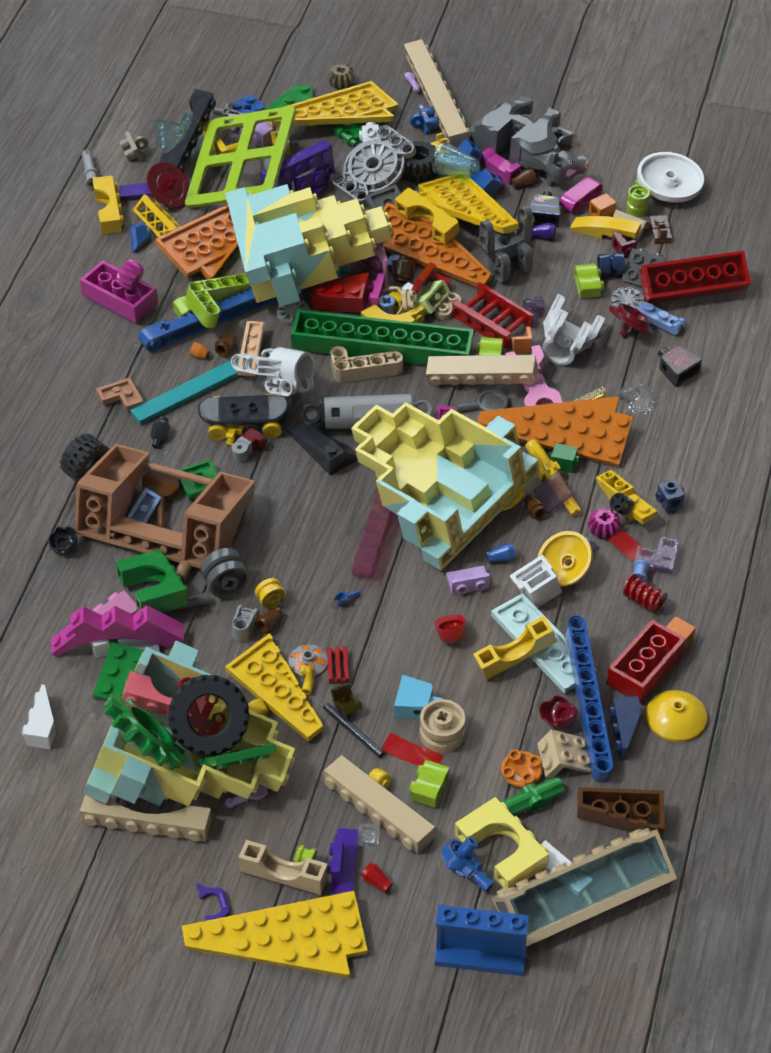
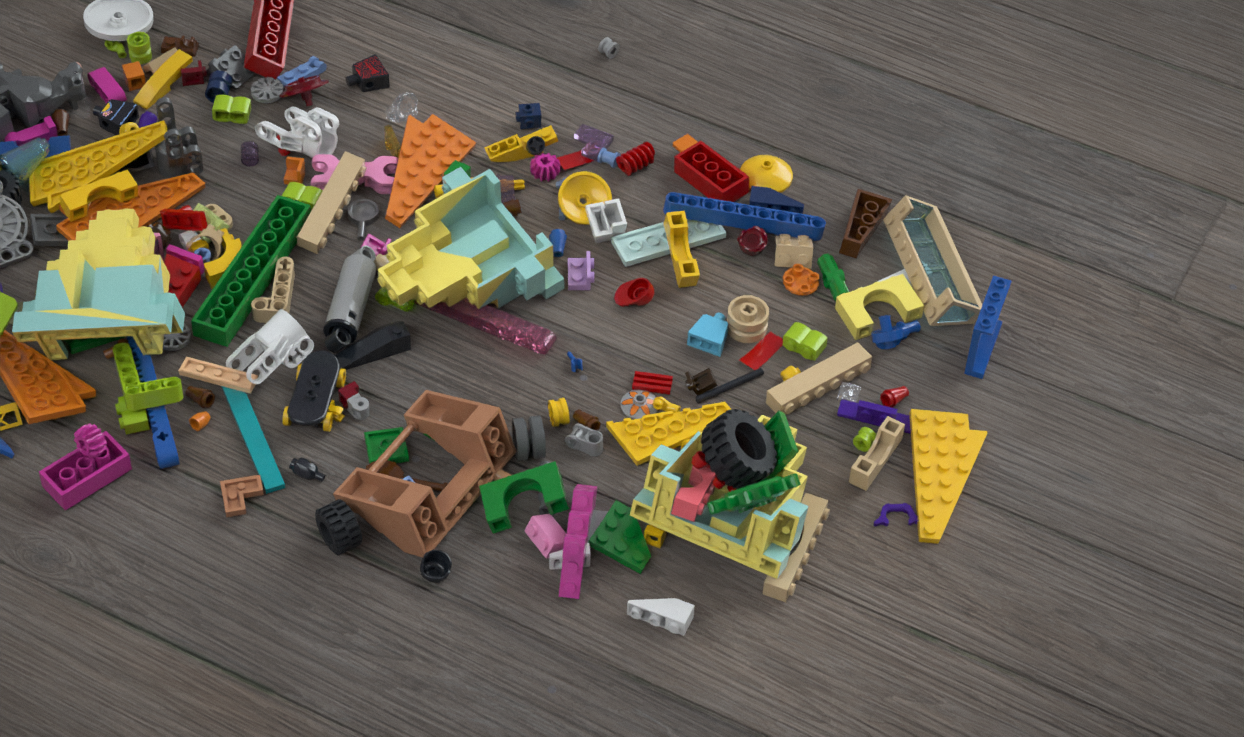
camera: 80 degrees left, 0 degrees up
red fence [452,282,534,349] -> none

